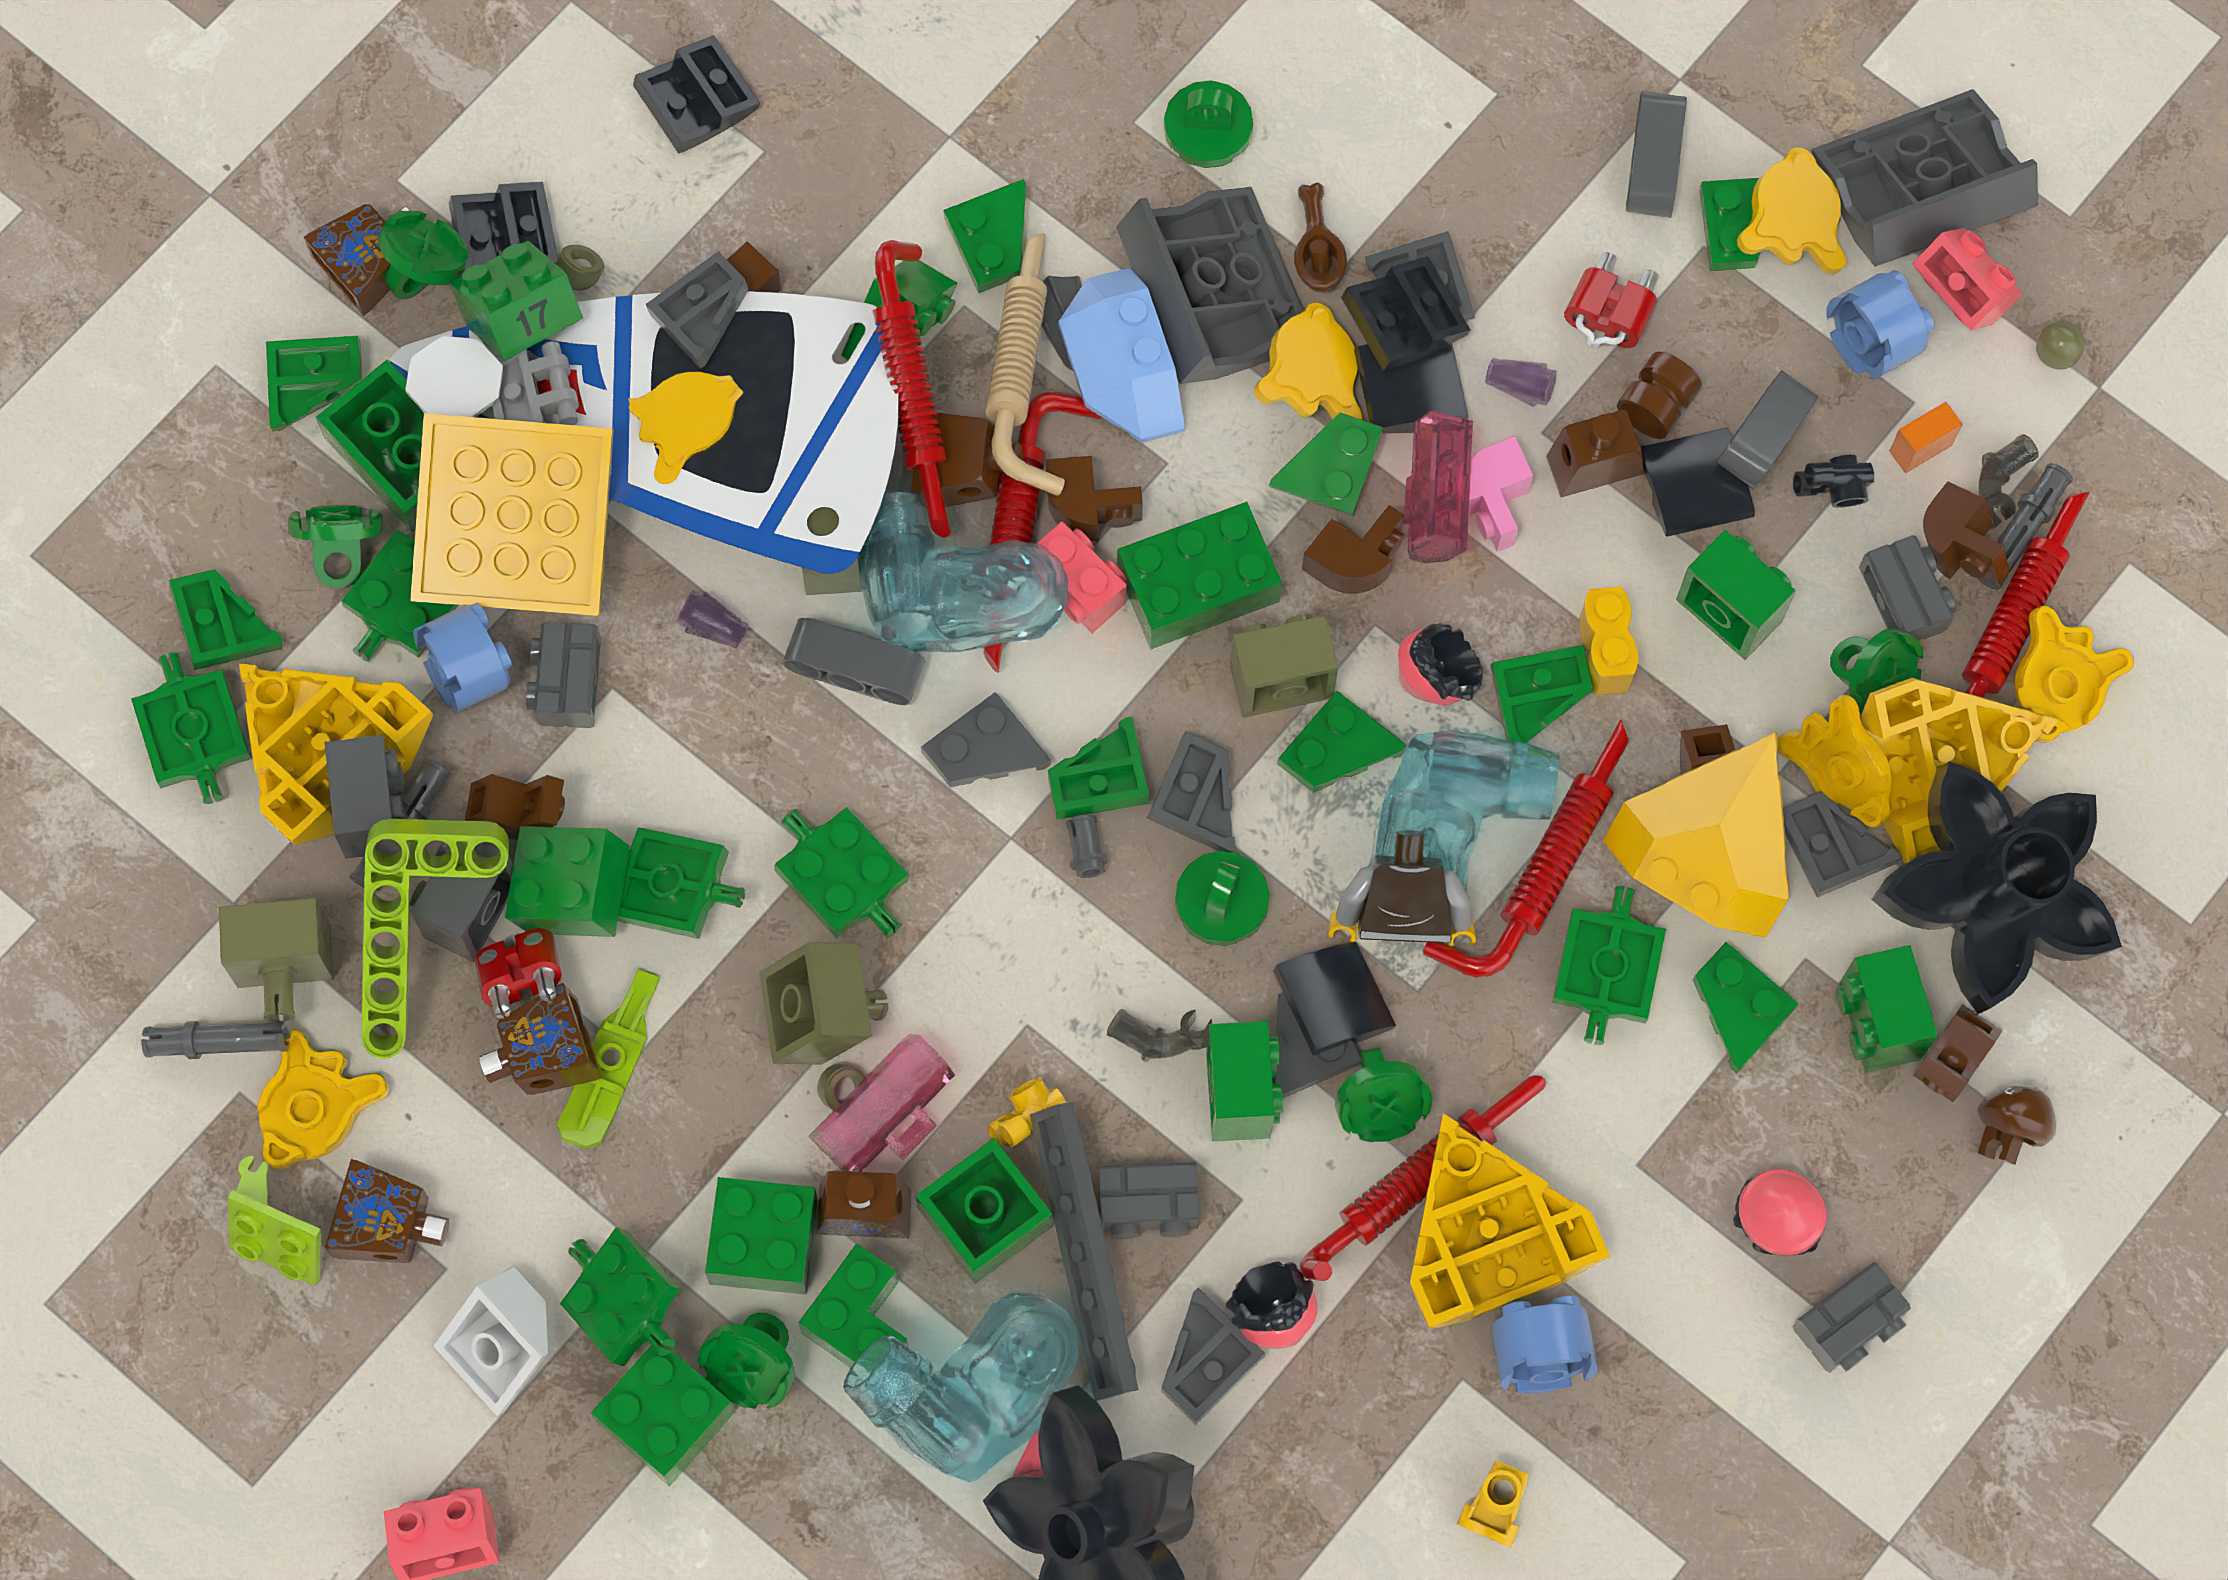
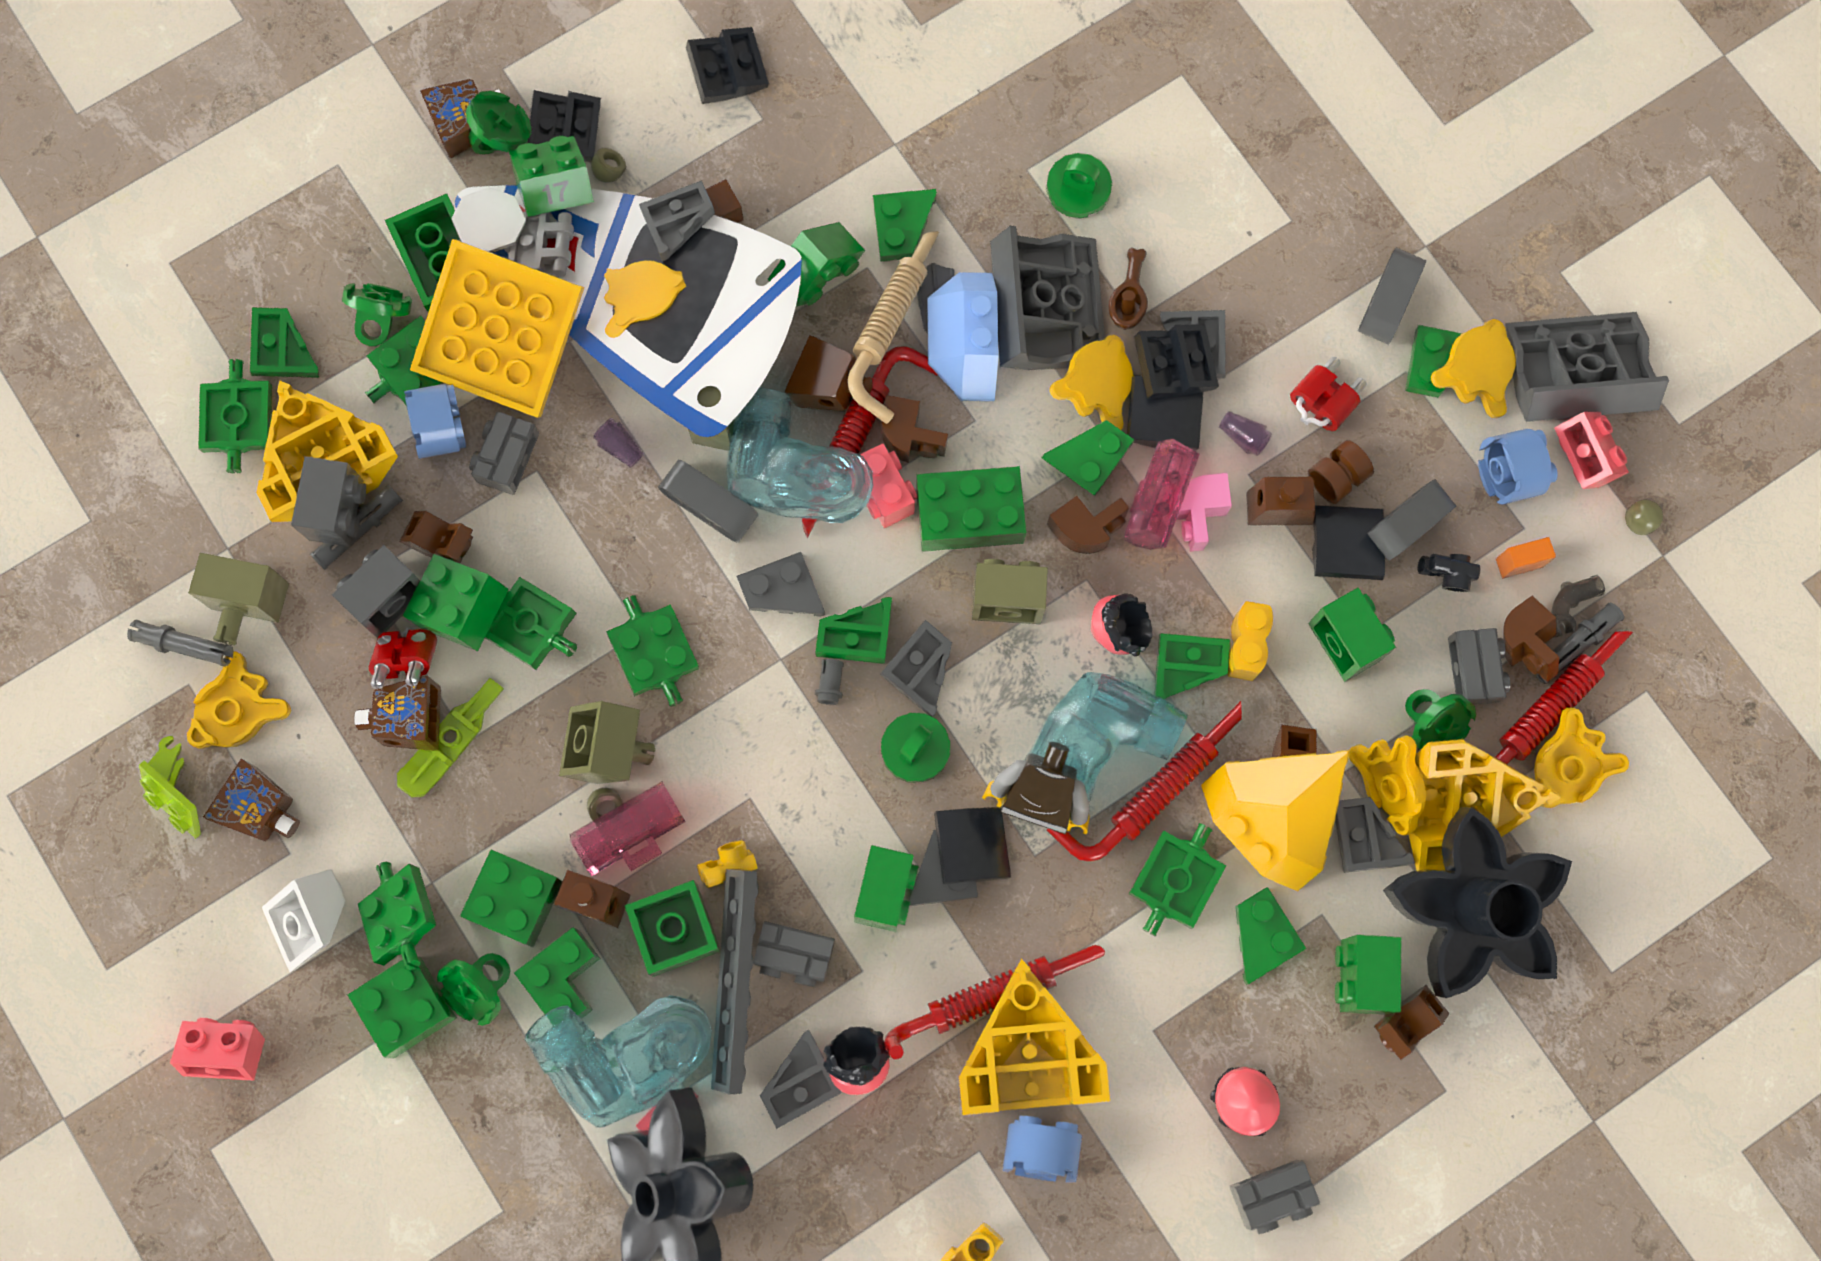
camera: 15 degrees right, 5 degrees up
green wing [266,336,362,432] -> none
lime beam [361,819,509,1059] -> none
red piece [873,240,951,538] -> none
clear smoke piece [1107,1009,1212,1062] -> none
green wing [1277,691,1407,793] -> none
green tile [1335,1047,1433,1142] -> none
reddish brown piece [1977,1086,2057,1165] -> none

